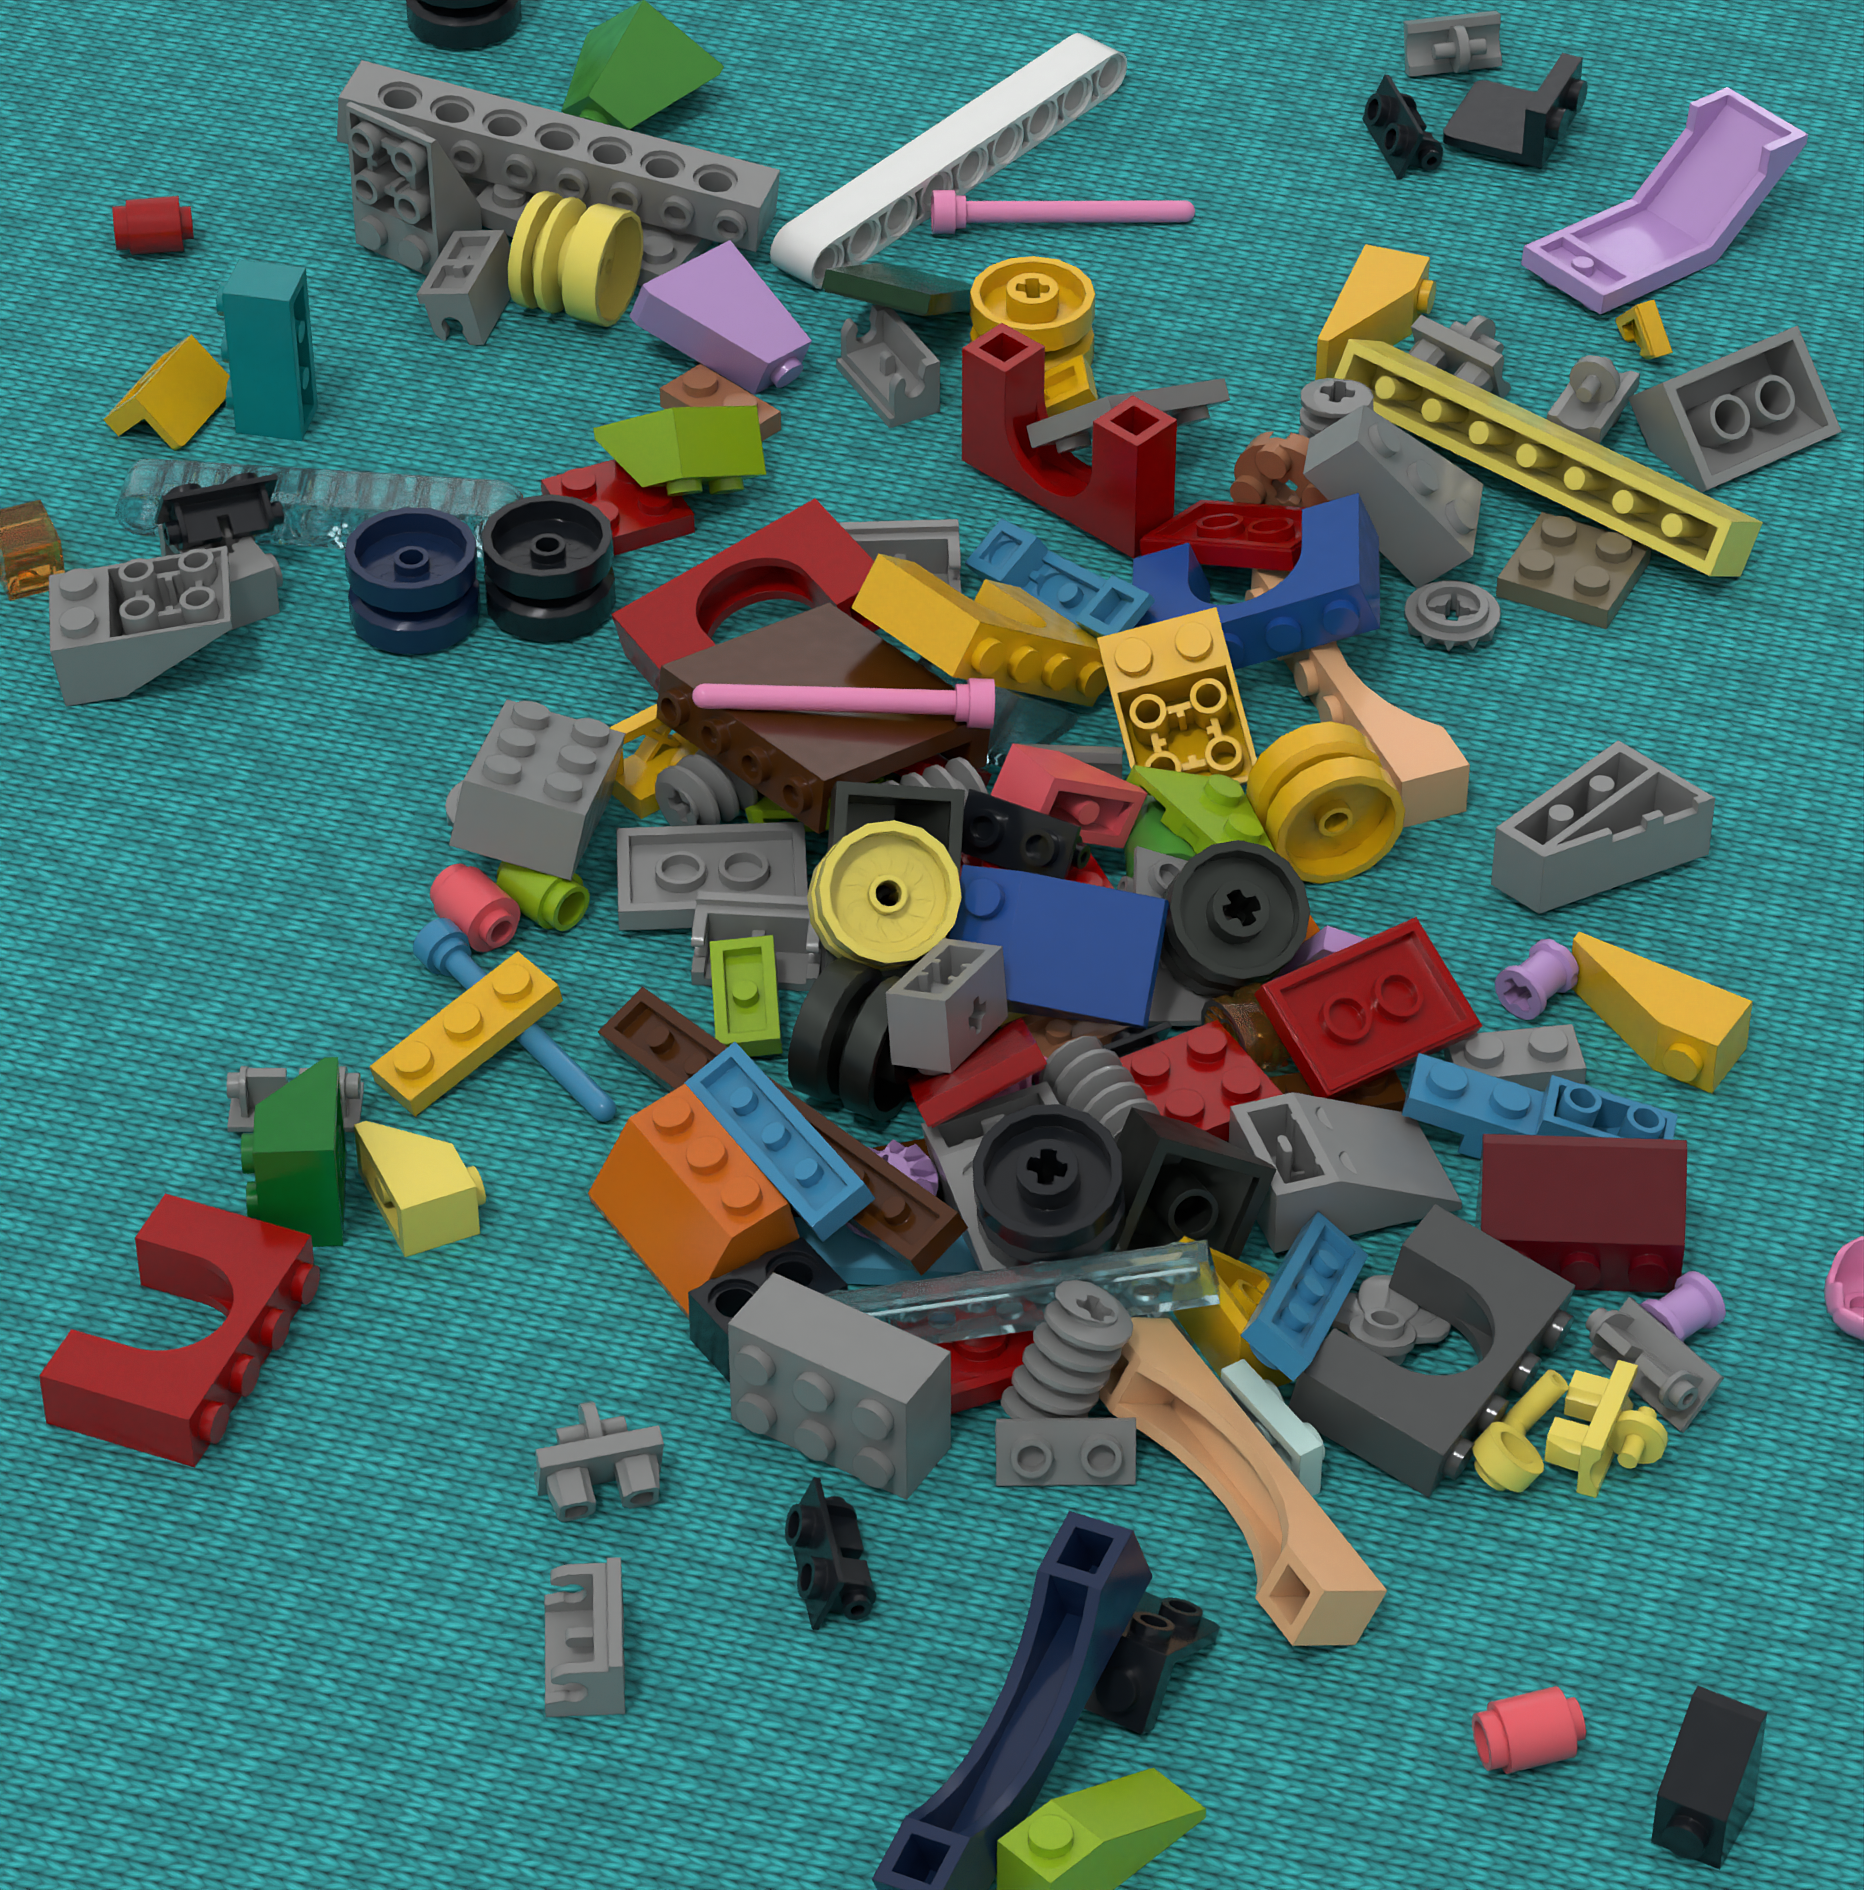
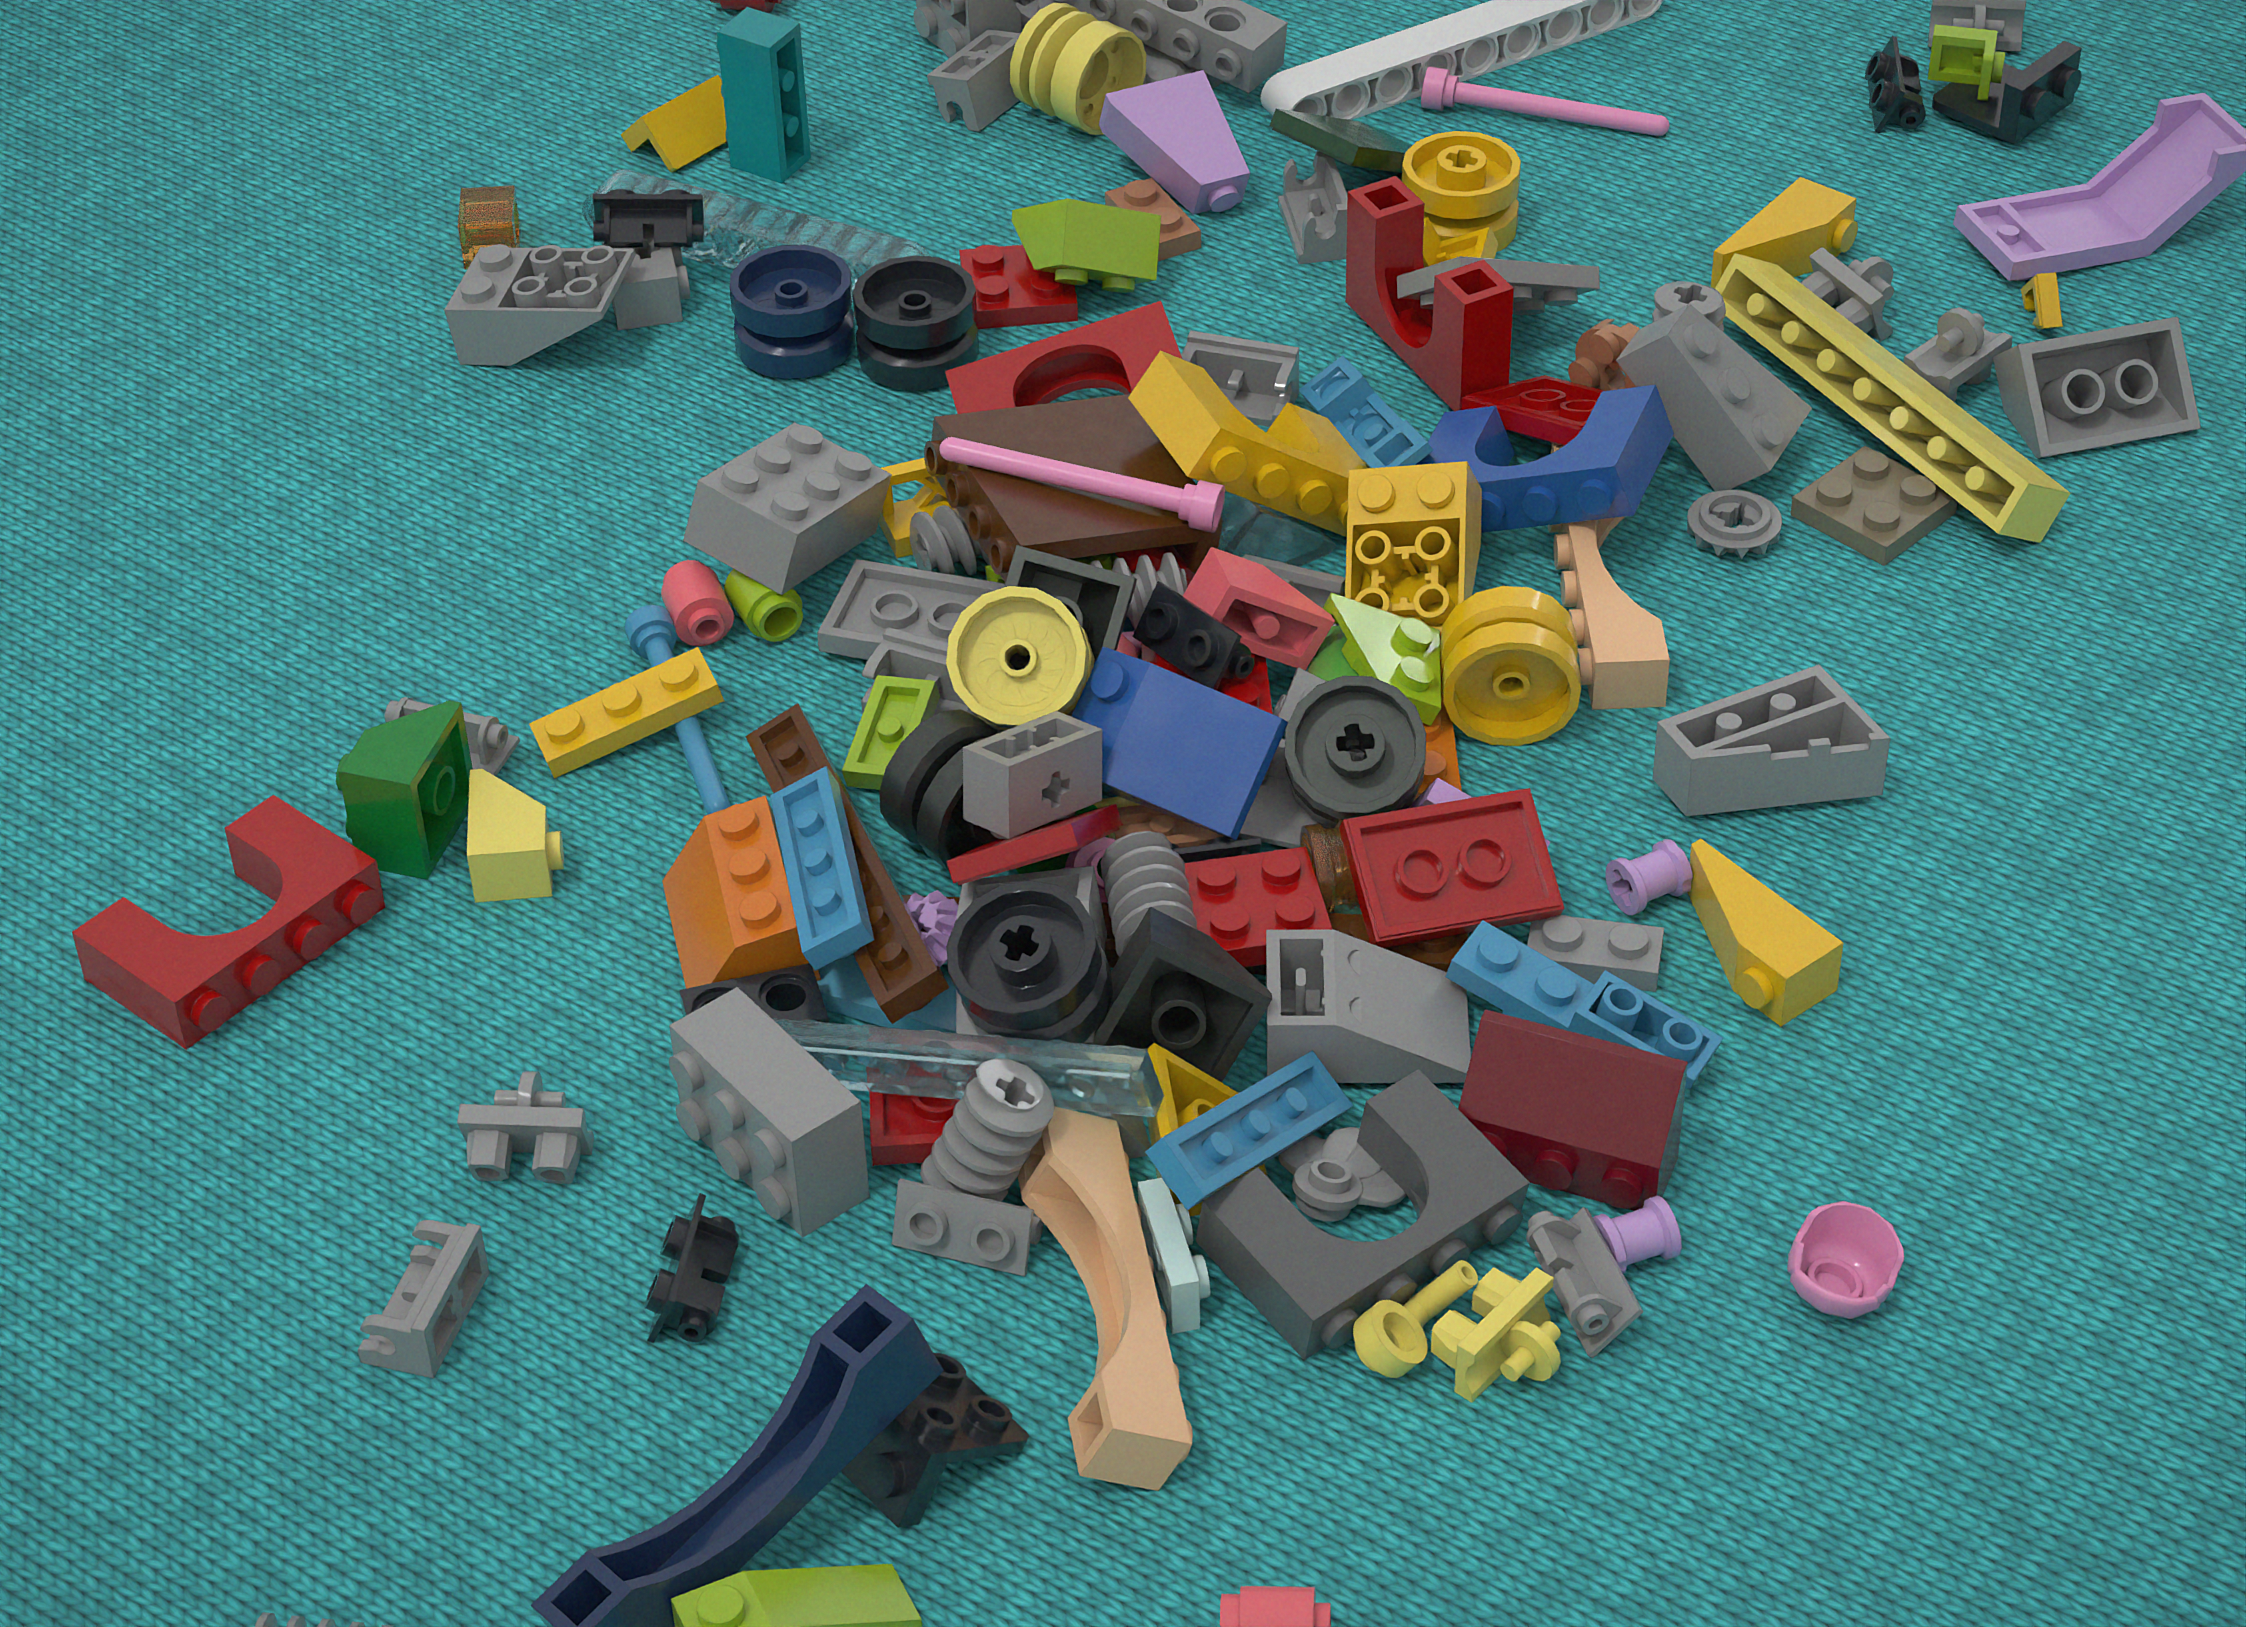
camera: 20 degrees right, 0 degrees up
none -> lime bracket [1927,24,2005,101]

